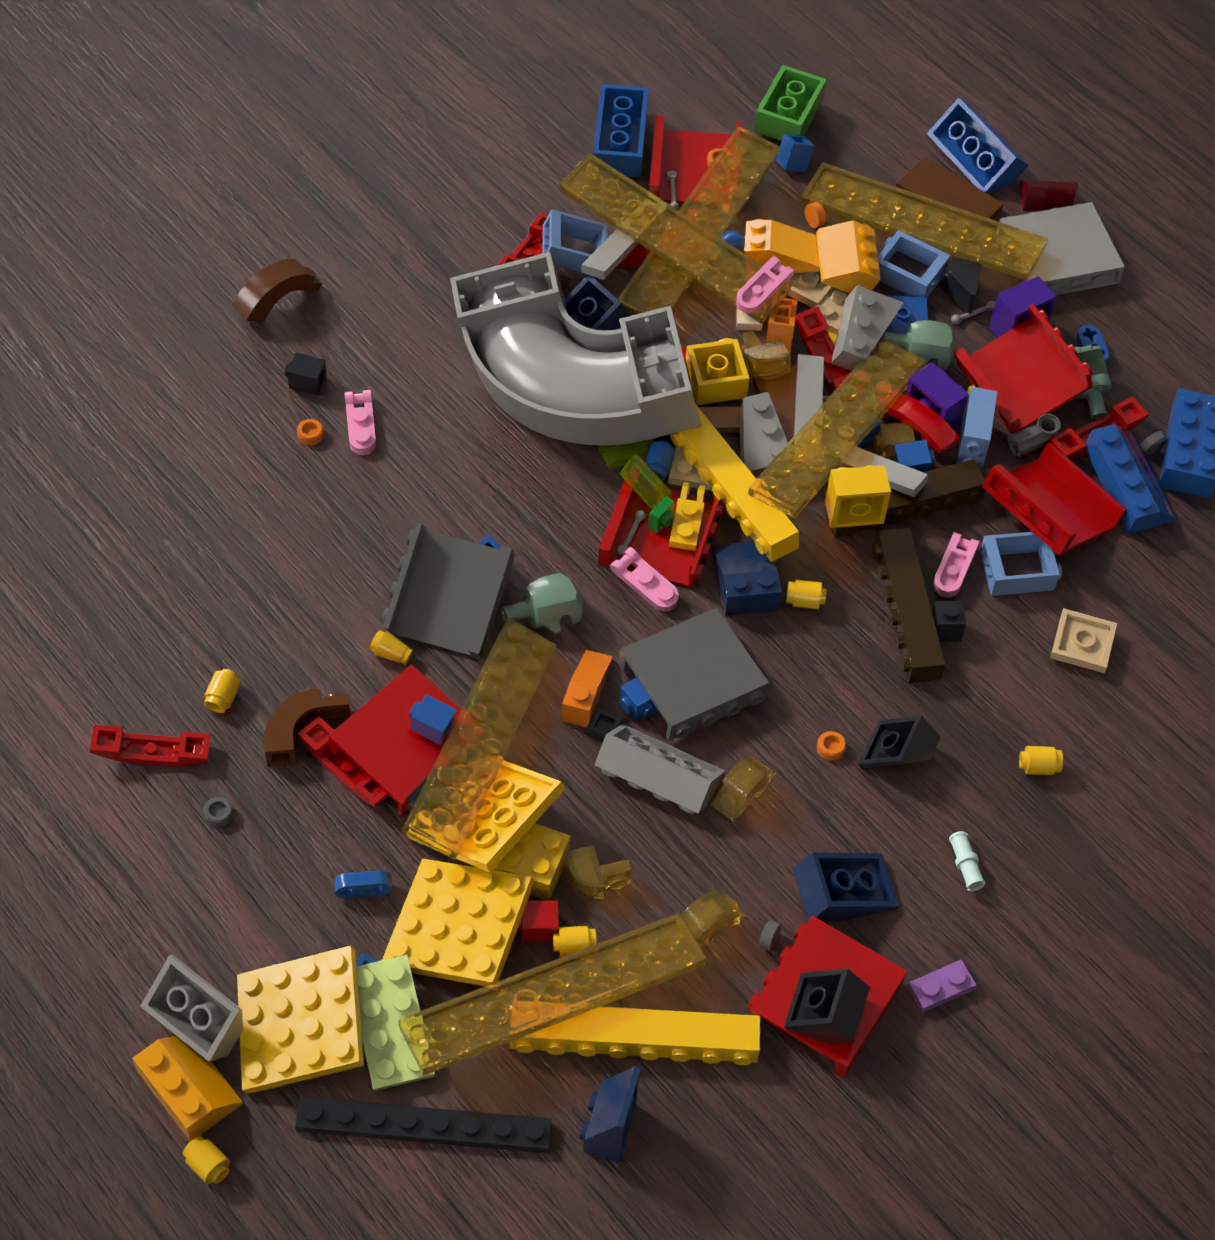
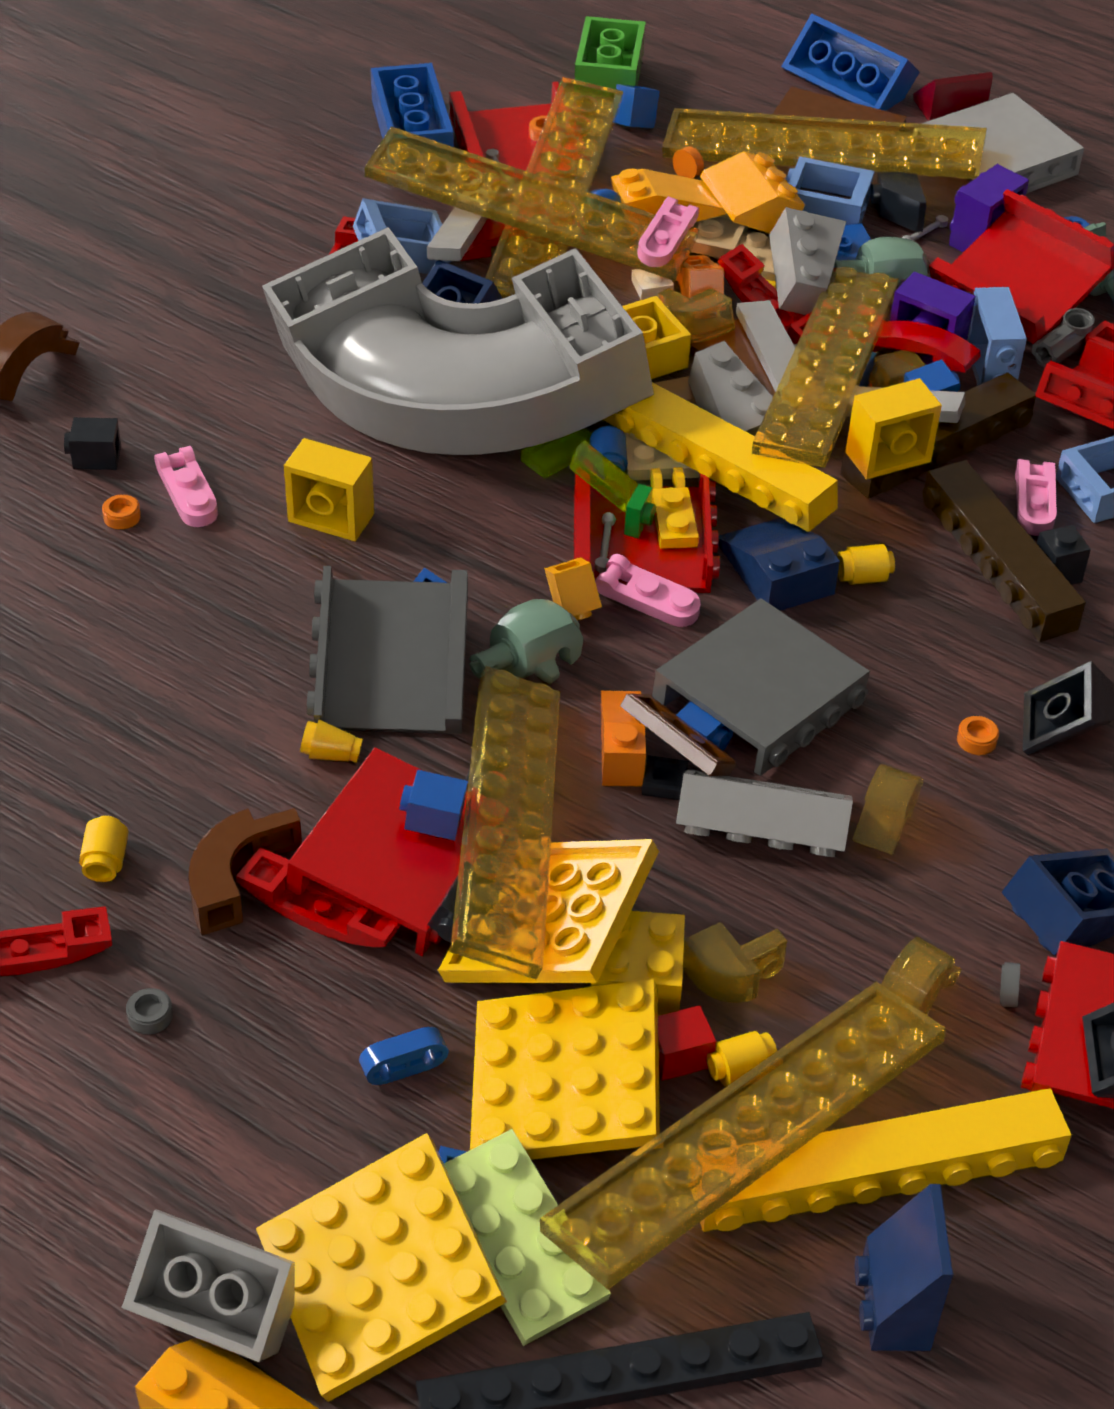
camera: 15 degrees left, 10 degrees down
none -> yellow brick [284,438,374,542]
none -> light orange brick [545,557,602,621]
none -> tile [620,693,737,776]

